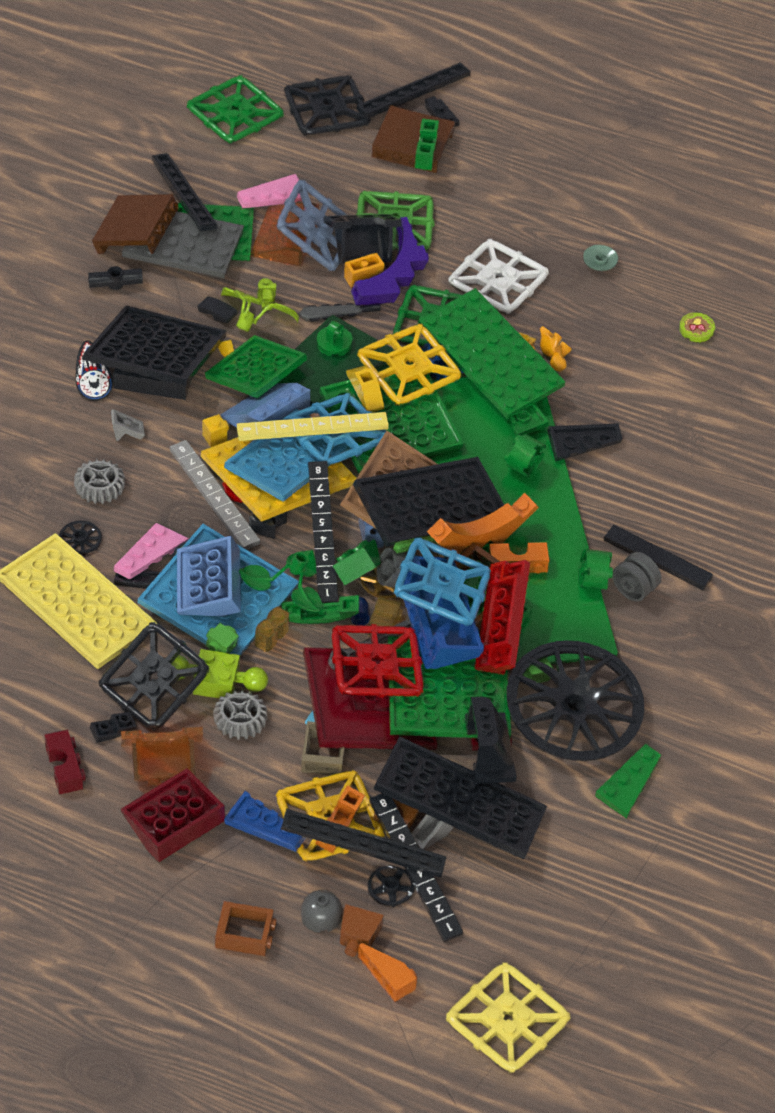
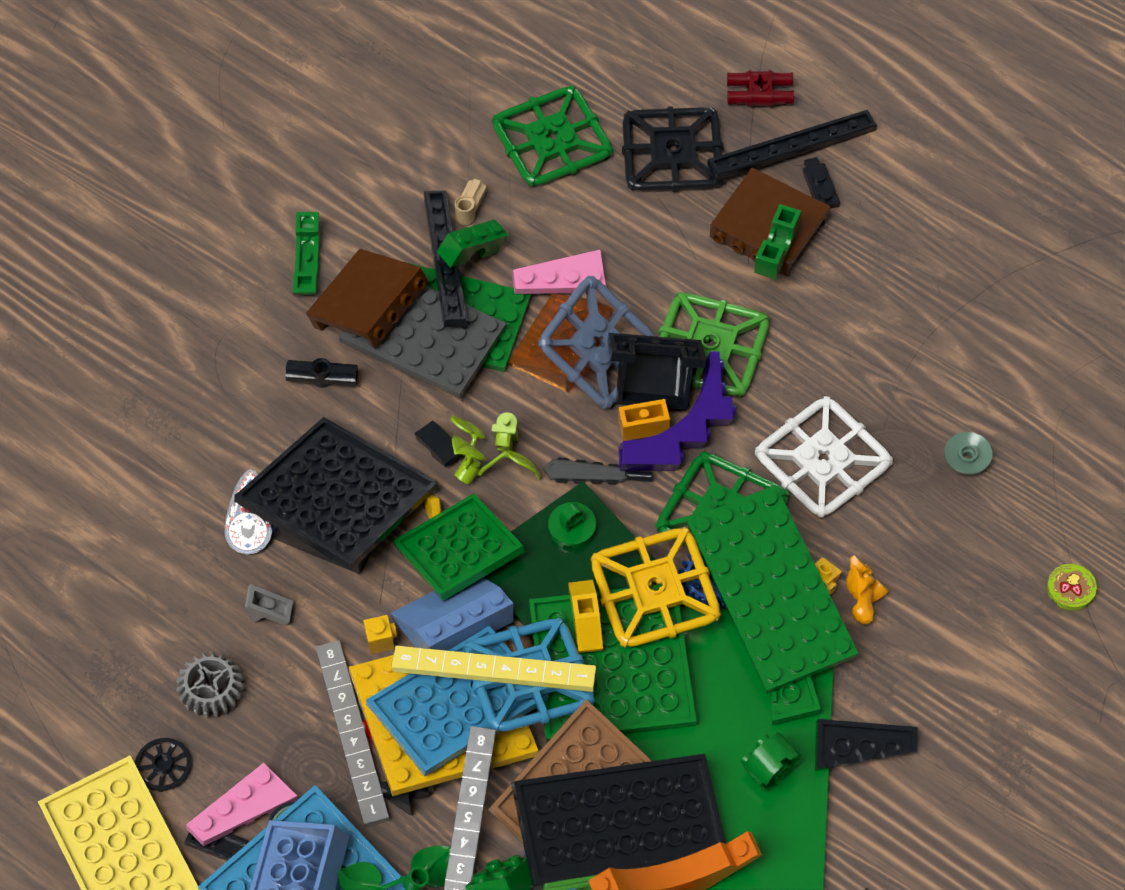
camera: 20 degrees right, 10 degrees up
none -> green slope [293,212,320,295]
none -> green arch [437,219,509,268]
none -> tan piece [455,179,487,225]
none -> dark red pin [727,70,794,107]

